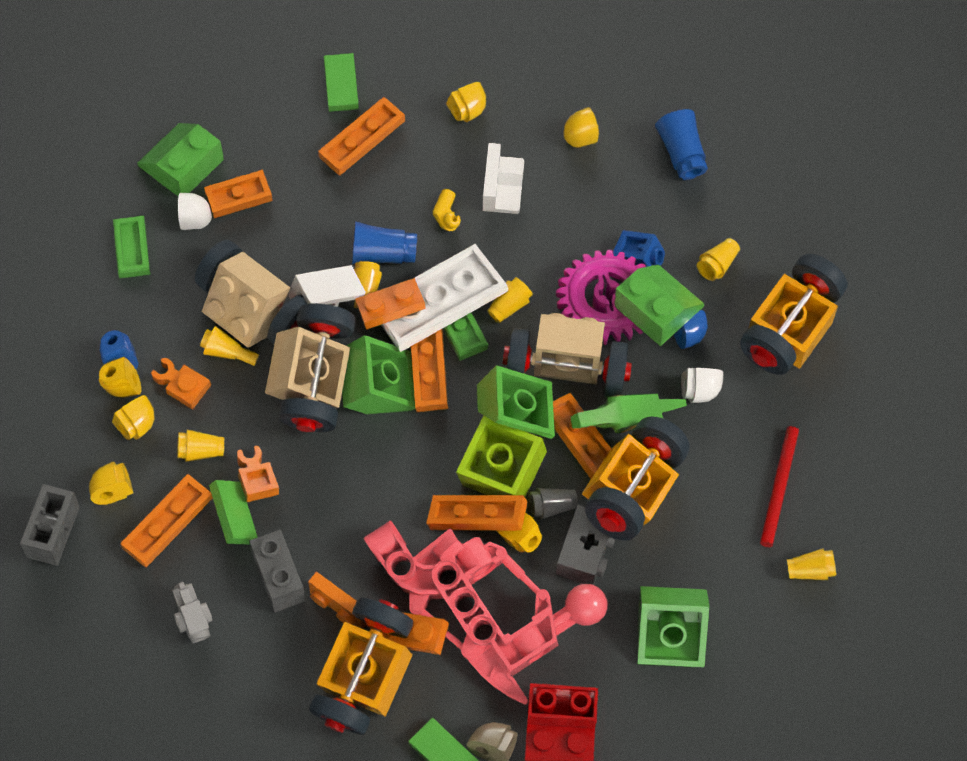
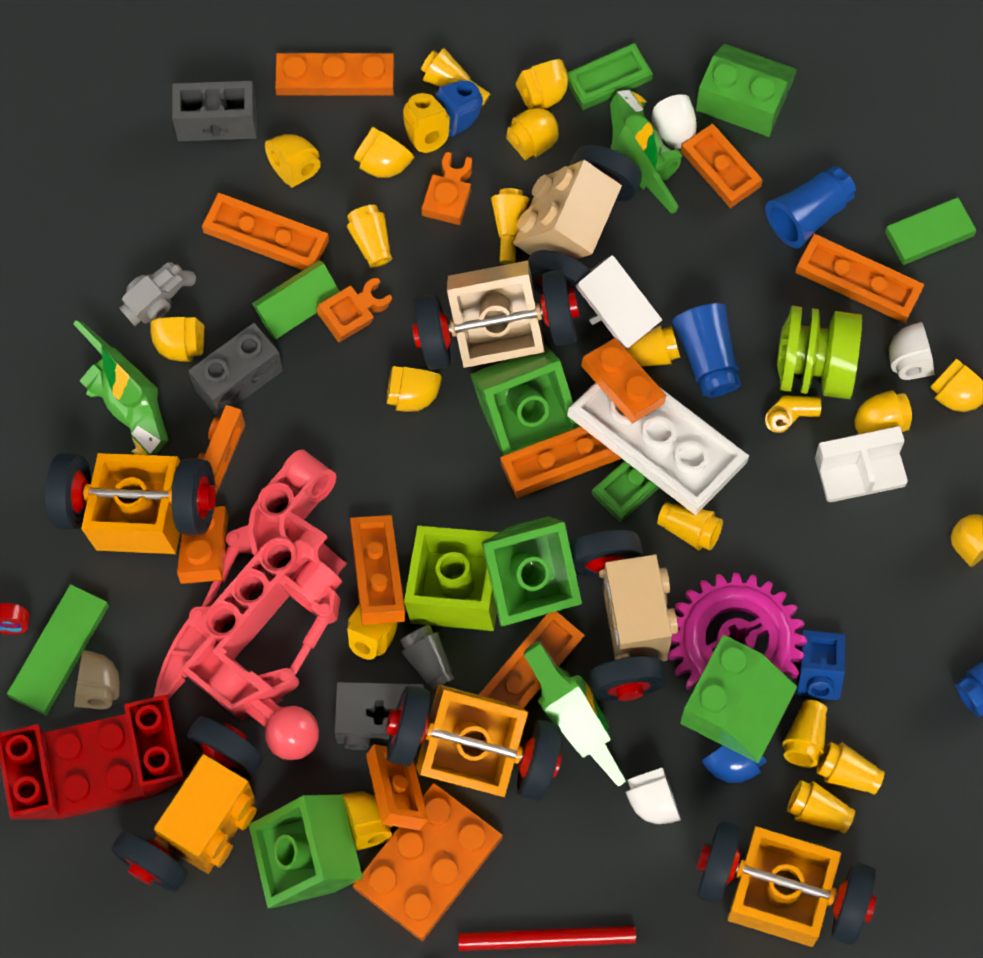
camera: 75 degrees right, 5 degrees up
none -> bright green animal [73,320,169,455]
none -> brick [111,716,263,892]
none -> yellow piece [150,317,205,362]
none -> orange plate [275,53,394,96]
none -> yellow piece [341,791,393,851]
none -> orange plate [353,783,503,942]
none -> orange plate [366,744,428,830]
none -> yellow piece [386,366,442,412]
none -> yellow cone [421,48,491,106]
none -> yellow piece [506,108,559,160]
none -> yellow piece [515,59,568,109]
none -> bright green animal [610,90,682,214]
none -> blue plant [765,166,856,249]
none -> lime wheel [777,305,862,399]
none -> yellow cone [782,700,827,768]
none -> yellow cone [787,780,855,834]
none -> yellow piece [854,390,912,435]
none -> white piece [889,322,935,380]

